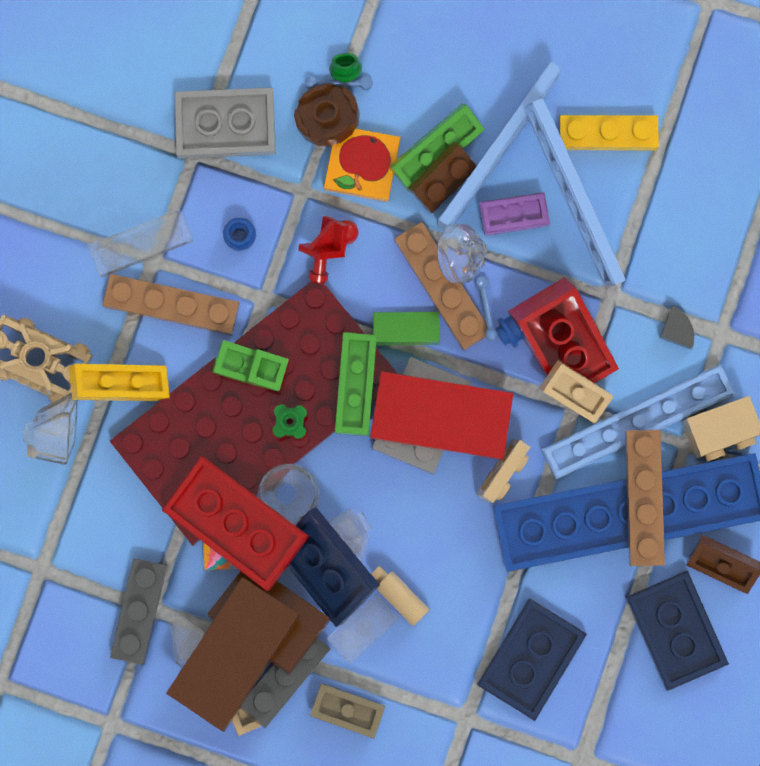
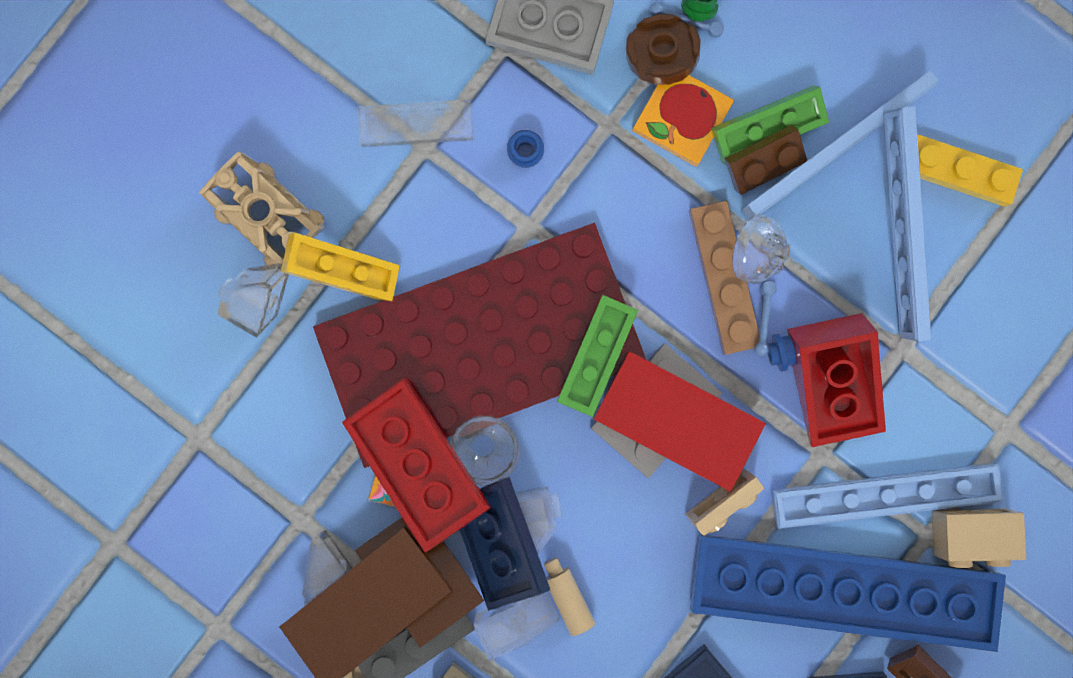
camera: 20 degrees right, 5 degrees up
medium nougat plate [102,274,240,336] -> none
dark grey plate [110,558,168,665] -> none
bright green slope [212,340,289,391] -> none
green plate [273,404,307,439] -> none
red piece [298,216,359,284] -> none
bright green slope [373,312,440,346] -> none
medium lavender plate [479,192,550,237] -> none
tan plate [539,360,614,424] -> none
medium nougat plate [625,430,665,566] -> none
dark grey tile [660,306,694,349] -> none

